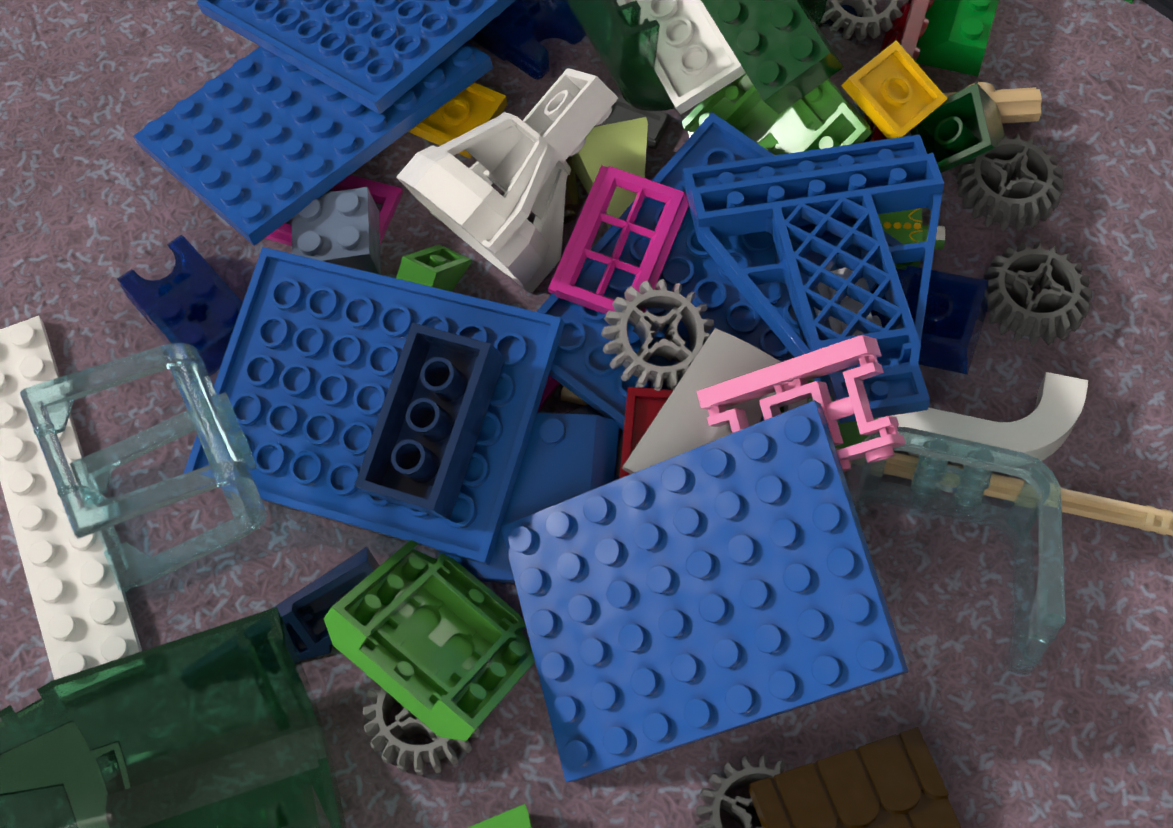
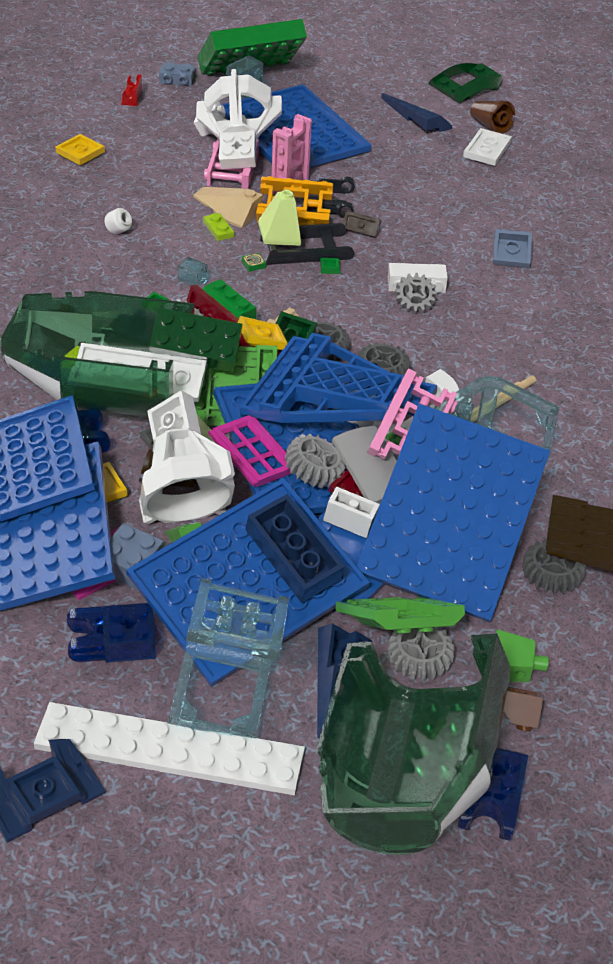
camera: 65 degrees left, 20 degrees down
none -> white brick [323,487,380,538]

